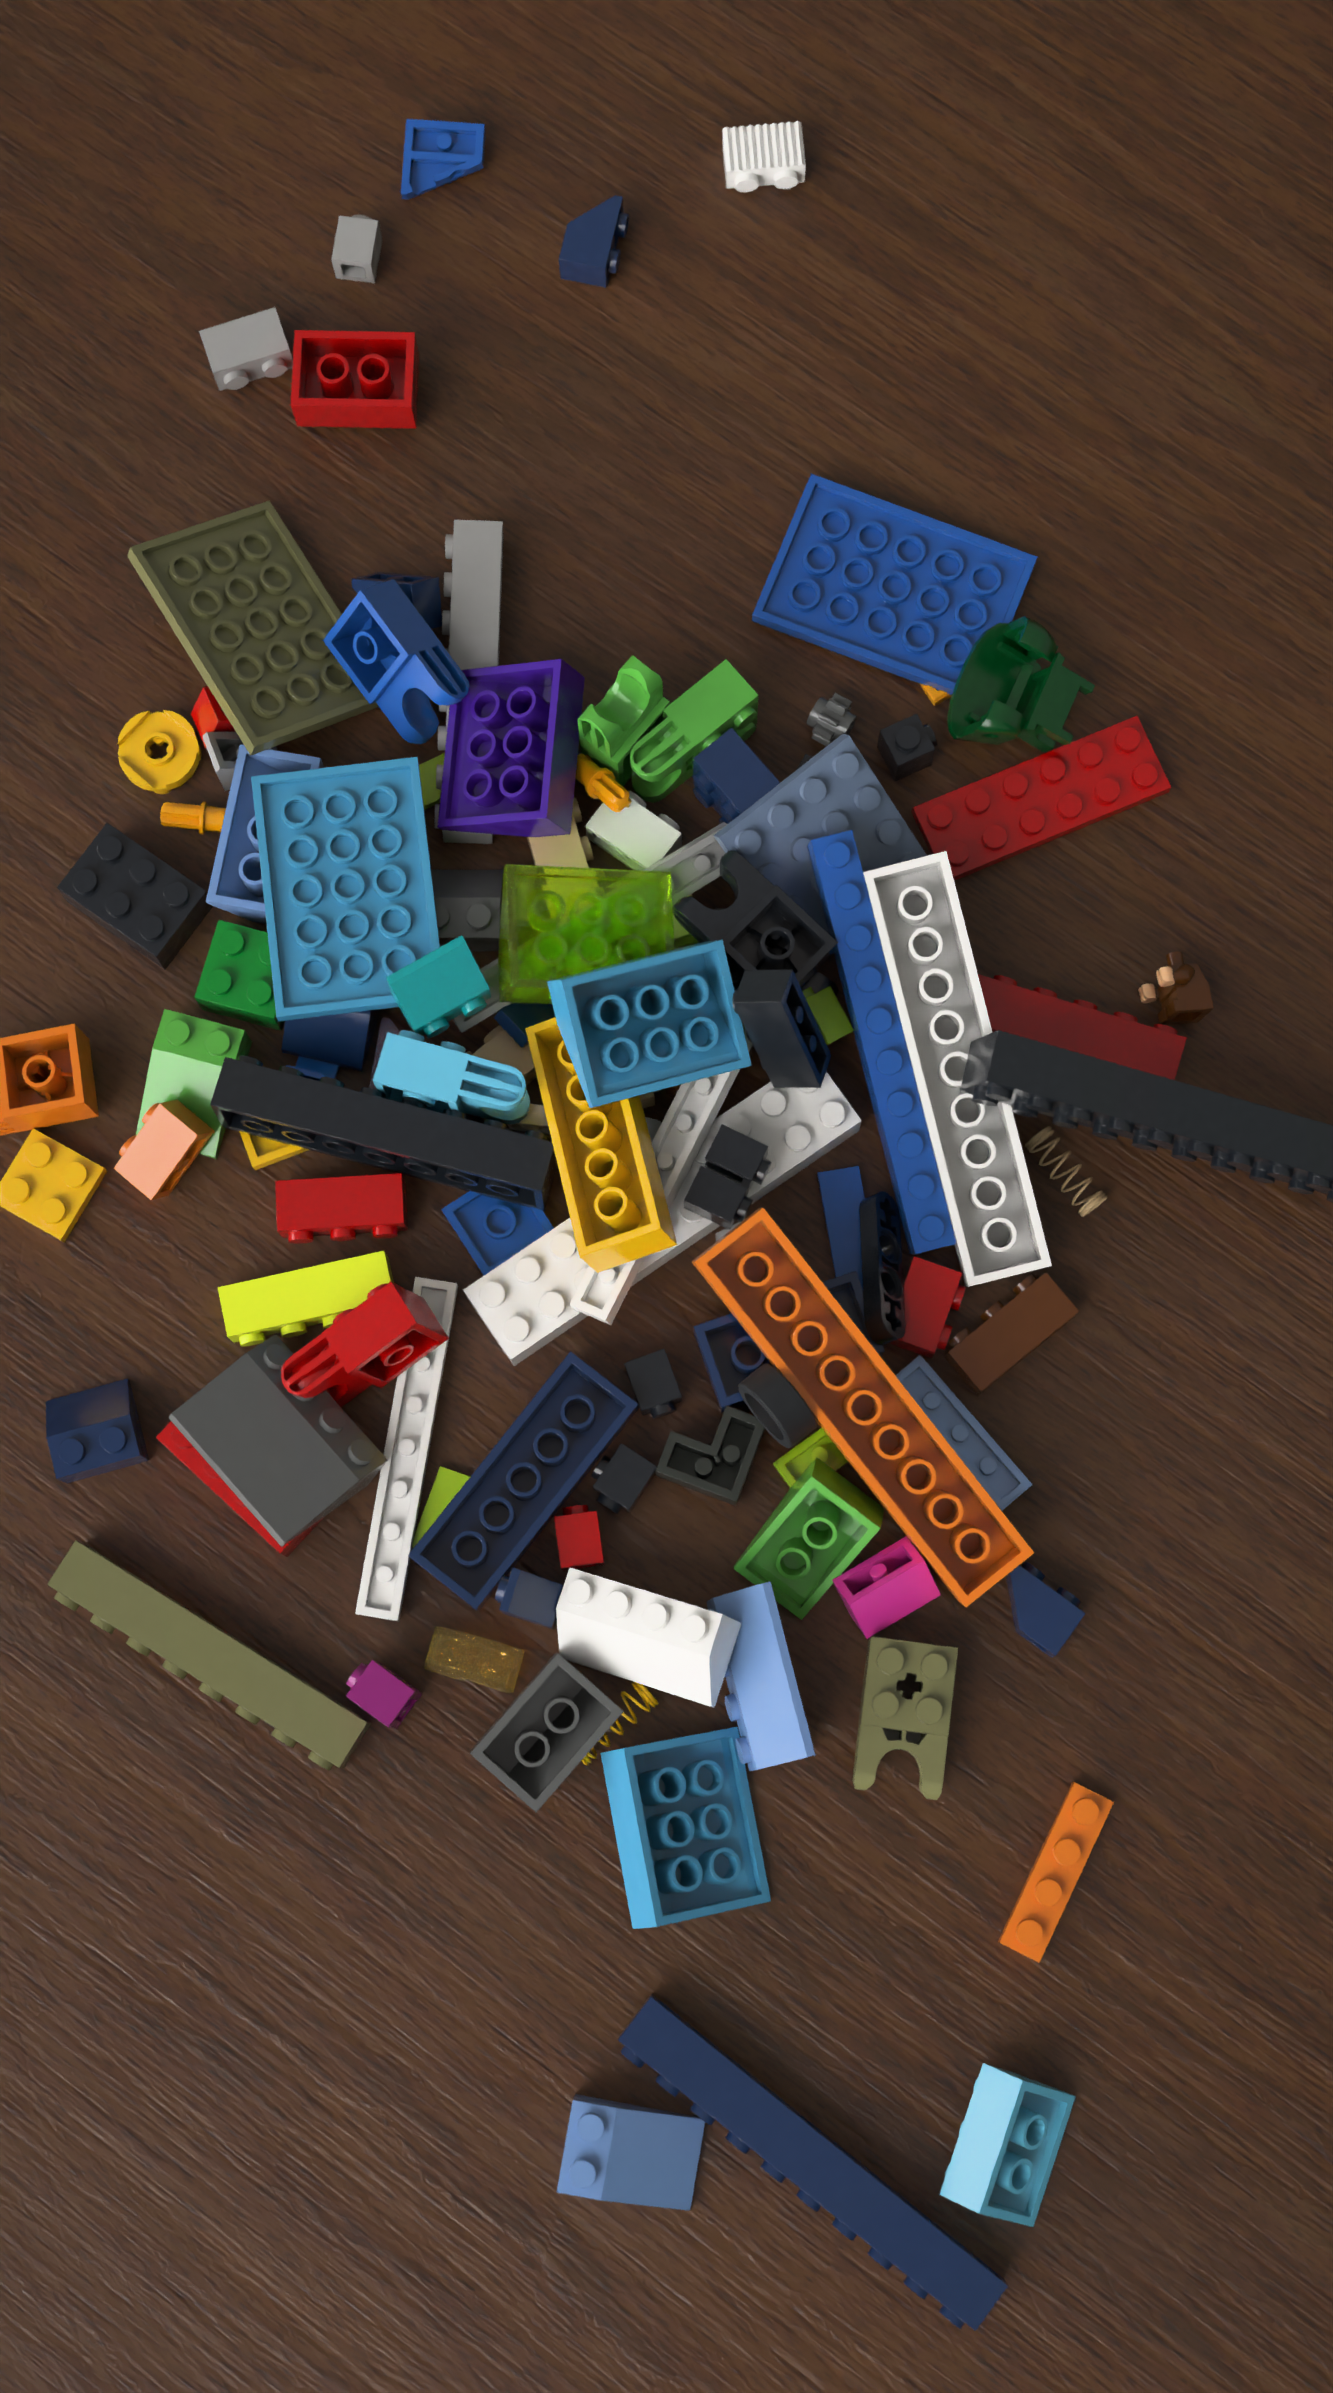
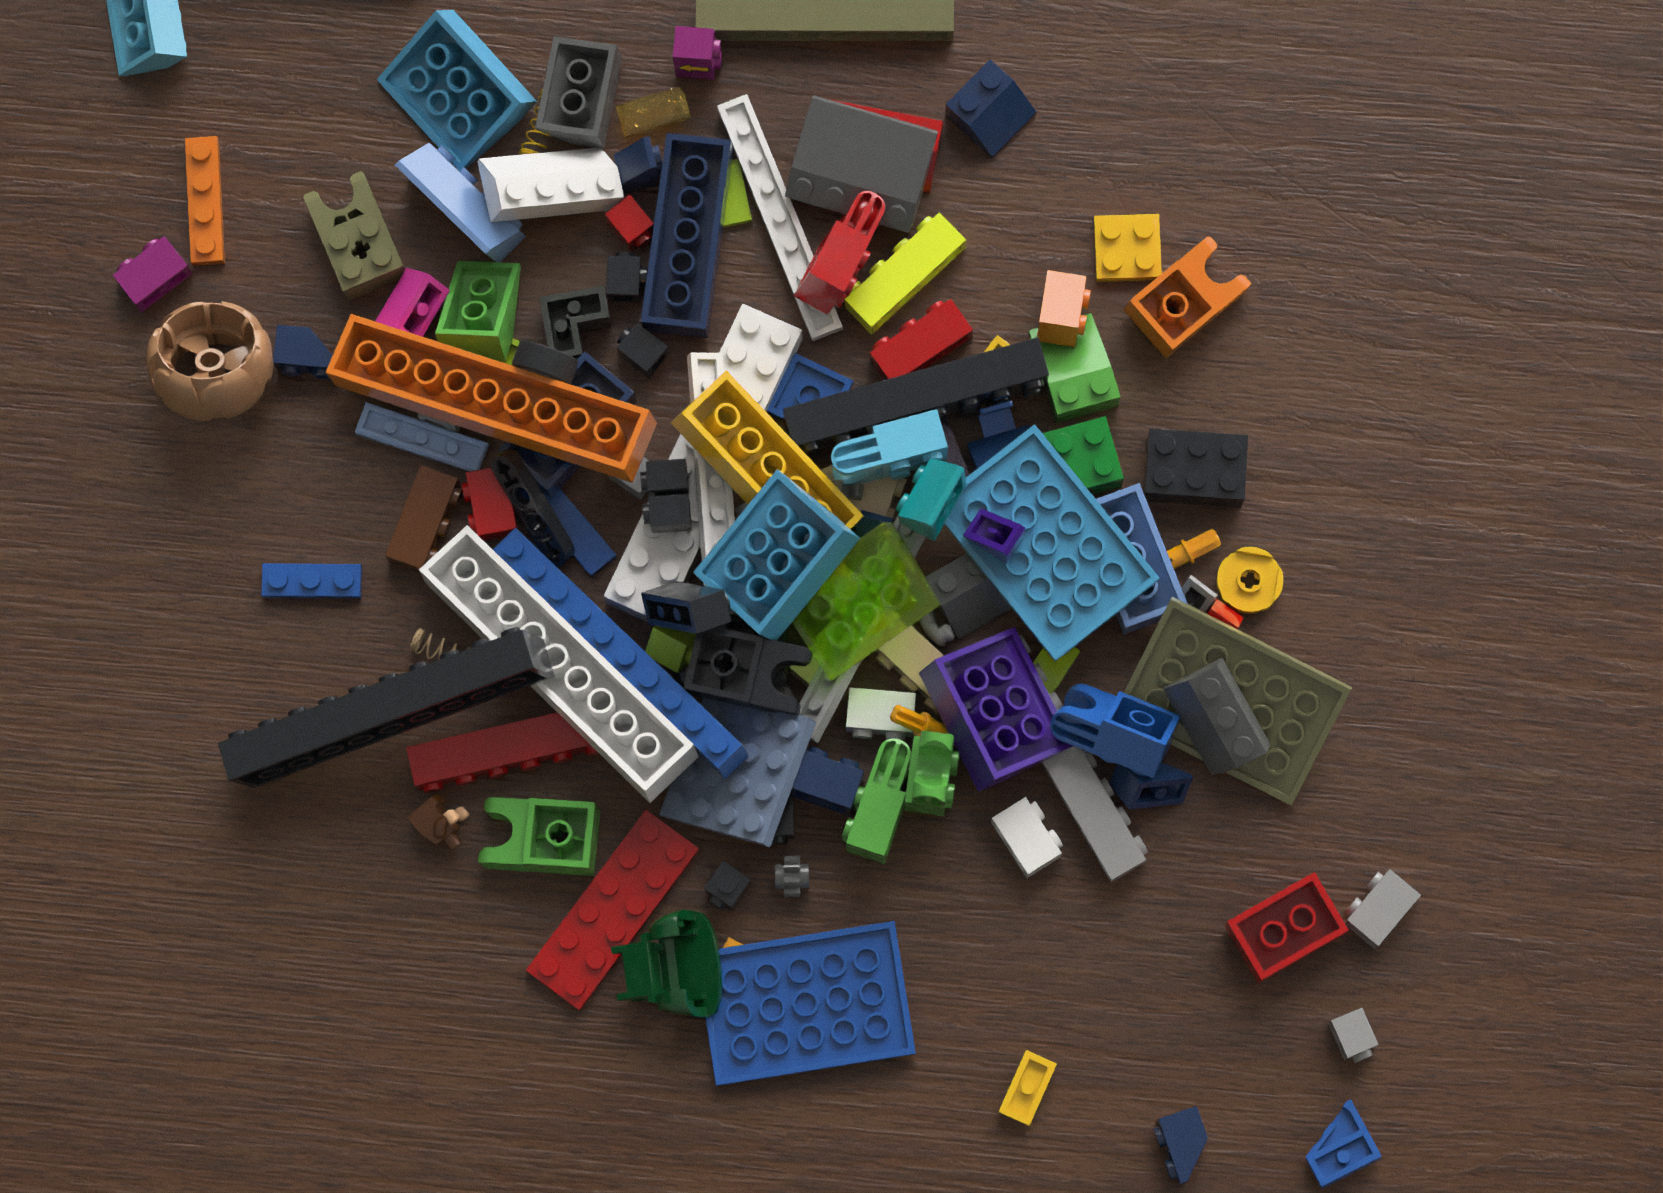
camera: 150 degrees right, 0 degrees up
none -> magenta brick [112,236,193,313]
none -> medium nougat wheel [146,301,274,421]
none -> blue plate [261,563,363,599]
none -> bright green brick [478,797,601,876]
none -> dark grey bar [831,480,864,501]
none -> dark purple slope [963,508,1025,564]
none -> white brick [991,797,1063,878]
none -> yellow plate [998,1050,1057,1126]
none -> dark grey slope [1163,657,1271,775]

